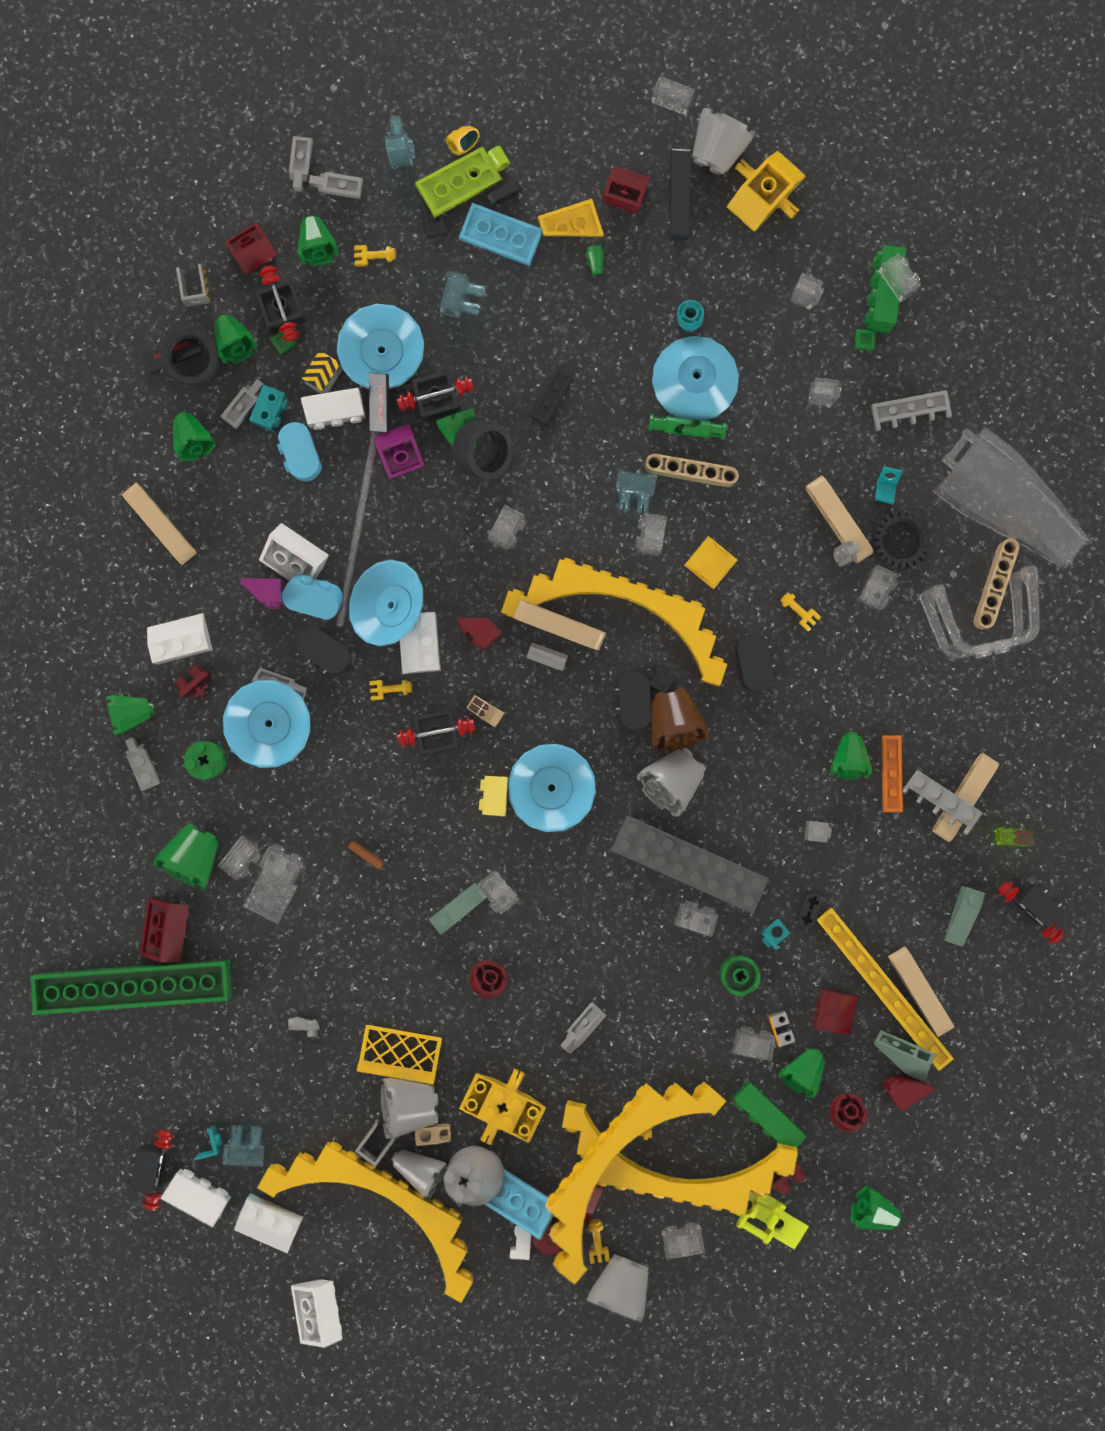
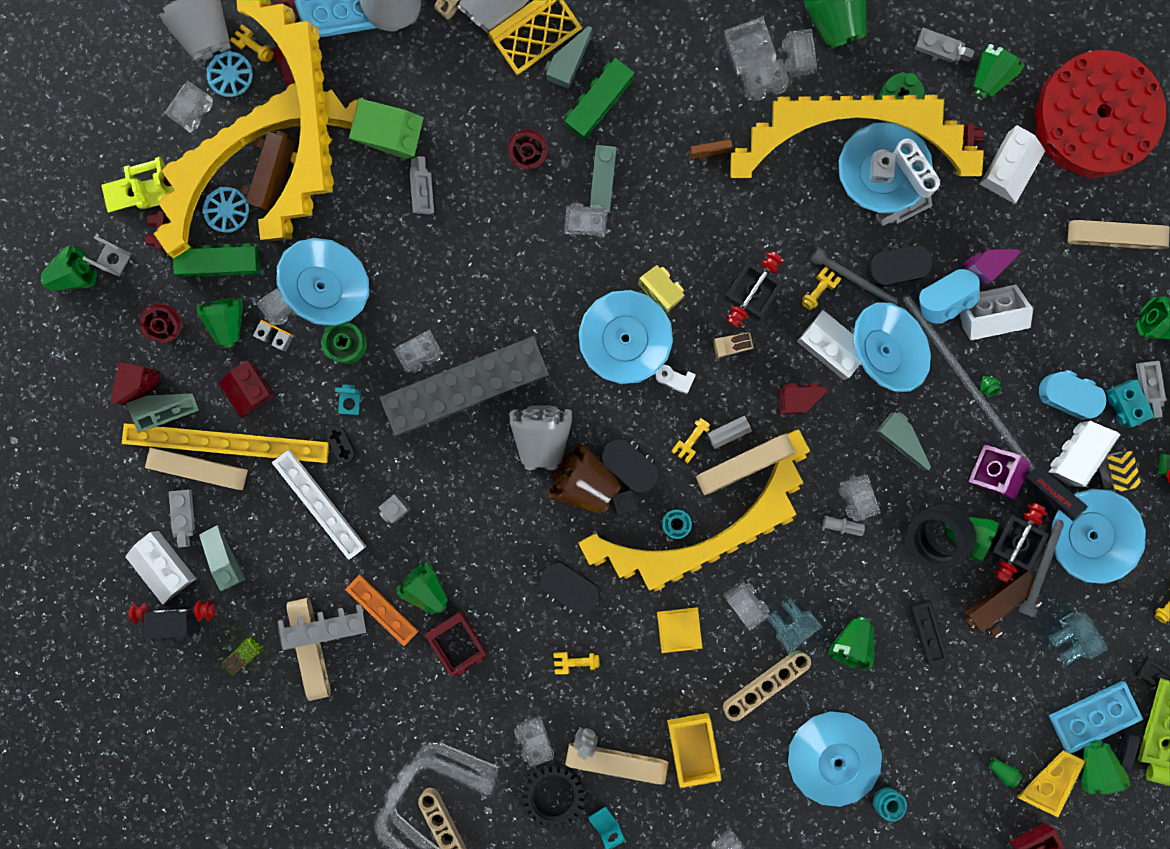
camera: 140 degrees right, 0 degrees up
yellow slope [459,1068,546,1145] -> none
green piece [648,414,726,440] -> none
none -> light grey piece [83,236,132,277]
none -> white slope [126,531,196,605]
none -> light grey hinge [169,490,195,548]
none -> medium azure wheel [203,187,249,233]
none -> medium azure wheel [206,51,253,97]
none -> reddish brown brick [240,131,296,211]
none -> white plate [272,449,366,560]
none -> medium azure dish [277,238,369,326]
none -> bright green slope [349,98,424,159]
none -> dark red window [424,610,488,677]
none -> sand green slope [544,26,592,90]
none -> green brick [564,58,635,141]
none -> white leg [655,365,696,395]
none -> teal wheel [662,509,692,539]
none -> yellow piece [667,713,721,788]
none -> yellow hinge [671,418,710,463]
none -> yellow arch [730,95,984,178]
none -> dark grey piece [809,247,898,305]
none -> light grey axle [822,515,865,536]
none -> green cone [828,617,874,671]
none -> light grey brick [869,149,896,184]
none -> sand green slope [876,412,931,471]
none -> white beam [894,139,940,198]
none -> reddish brown brick [963,570,1042,638]
none -> green plate [980,376,1002,397]
none -> dark grey piece [1019,520,1064,617]
none -> red brick [1034,50,1166,178]
none -> green cone [1081,740,1131,794]

